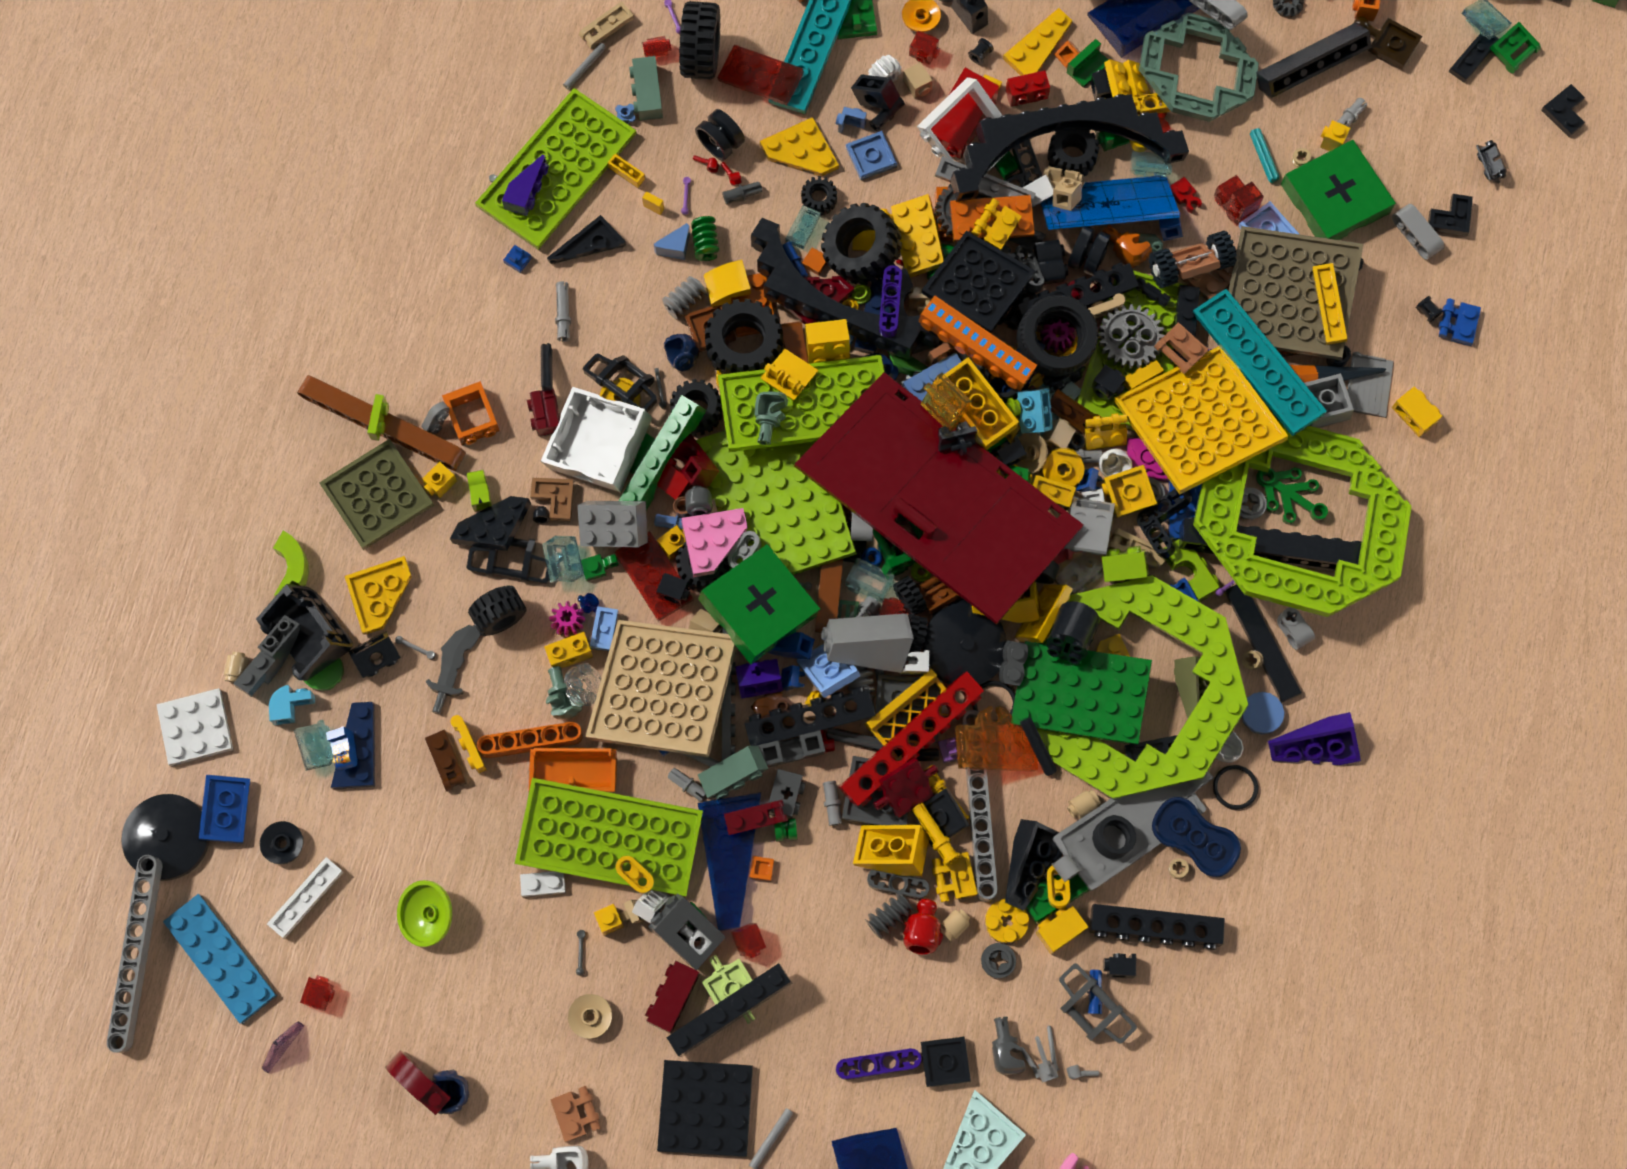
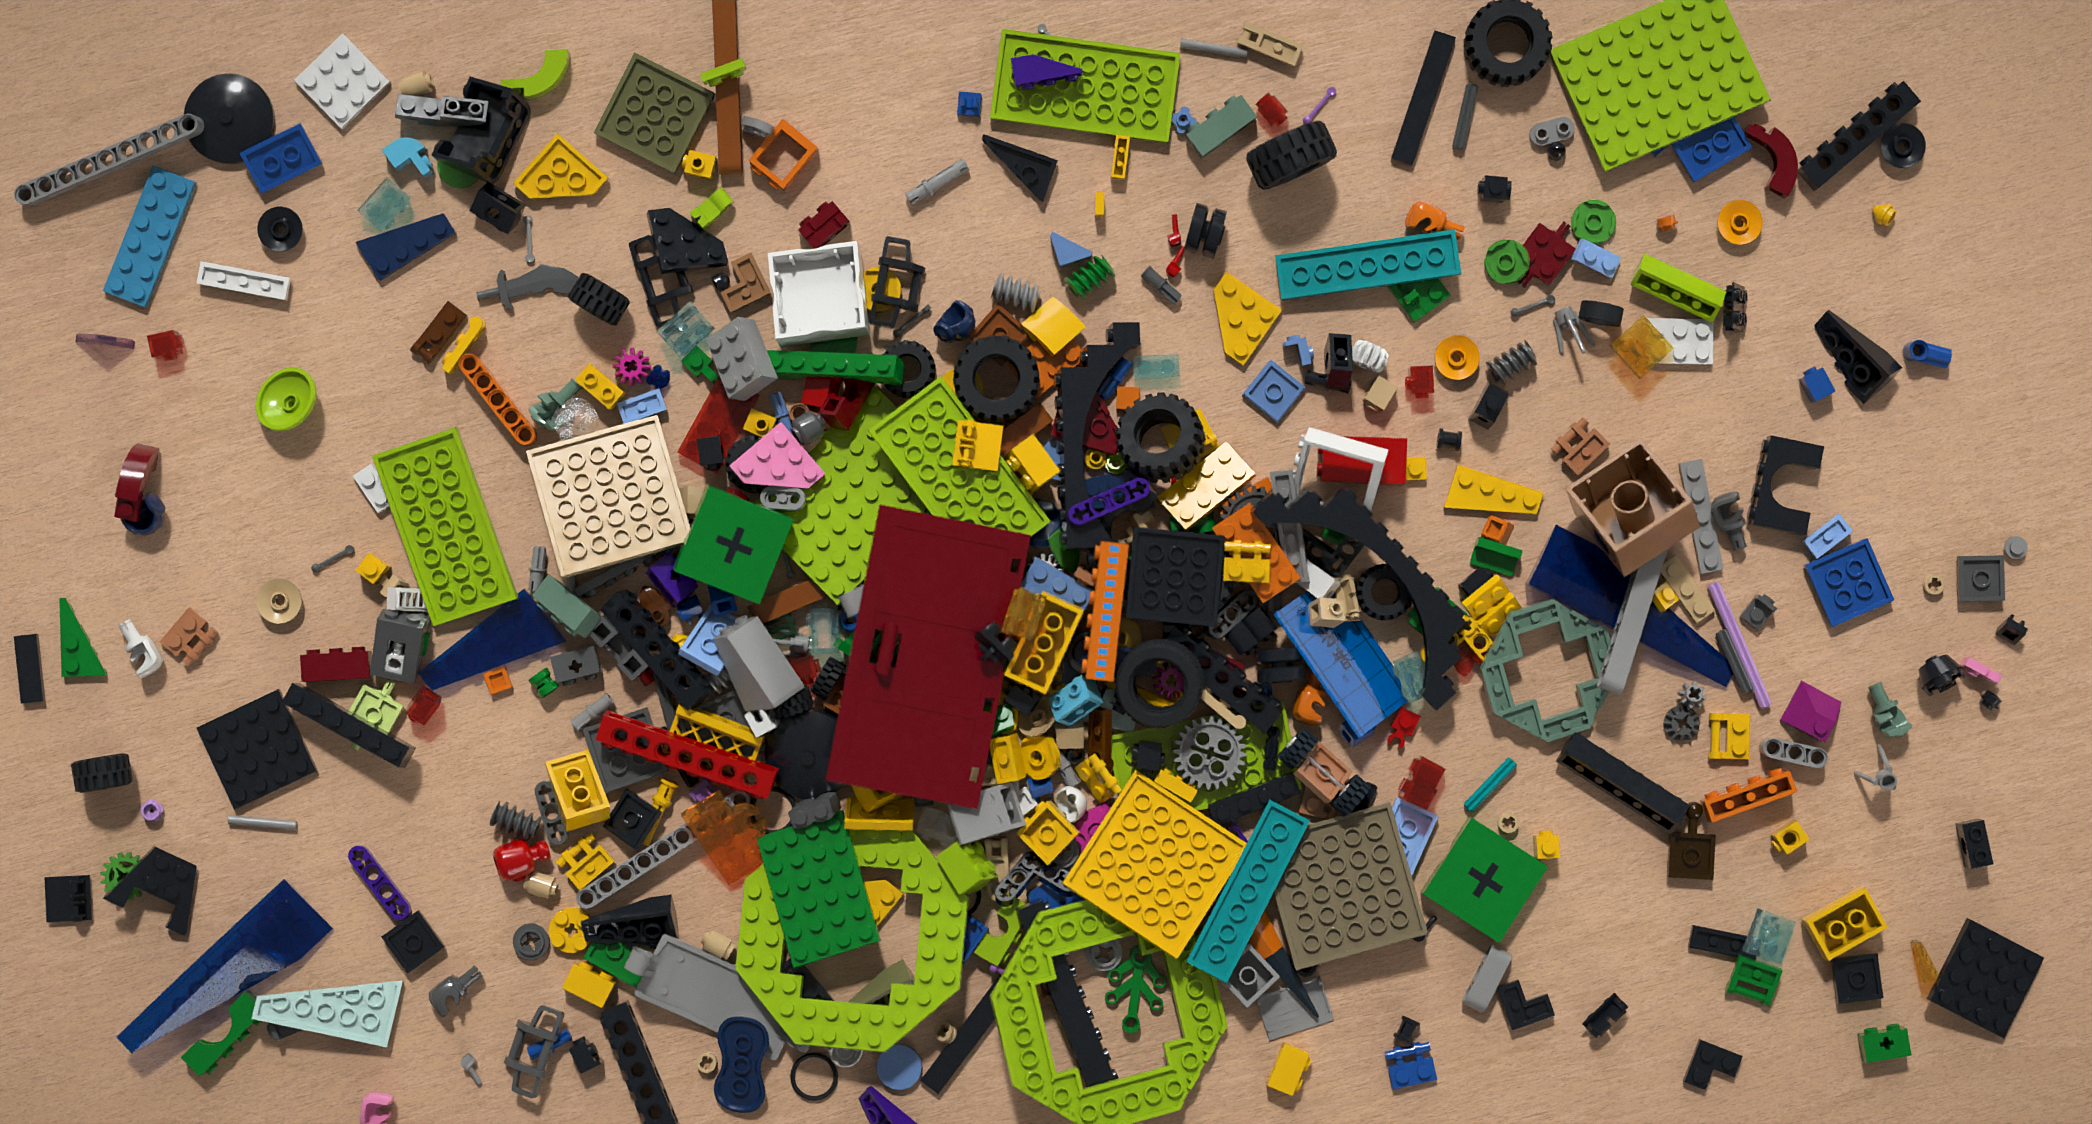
camera: 60 degrees right, 15 degrees up
blue leg [326,726,357,772] -> none
orange container [529,748,617,792] -> none
black axle [541,343,553,392] -> none
yellow plate [616,856,654,893] -> none
medium lavender hinge [681,177,691,215] -> none
clear red plate [717,44,804,106] -> none
dark red plate [724,799,788,835] -> none
sand green piece [755,392,788,445] -> none
black tyre [801,176,837,215] -> none
dark red plate [873,758,939,818] -> none
yellow pin [912,803,961,866] -> none
red brick [1005,70,1050,107] -> none
lime plate [1005,398,1021,417] -> none
black axle [1020,717,1057,776] -> none
light grey plant [1021,1026,1059,1083] -> none
black cylinder [1046,601,1100,665] -> none
yellow plate [1047,866,1070,909] -> none
black tyre [1092,815,1136,859] -> none
sand green arm [1137,233,1163,252] -> none
nougat plate [1154,322,1209,375] -> none
light grey piece [1277,607,1315,650] -> none
yellow plate [1312,263,1347,345] -> none
light grey pin [1337,98,1368,126] -> none

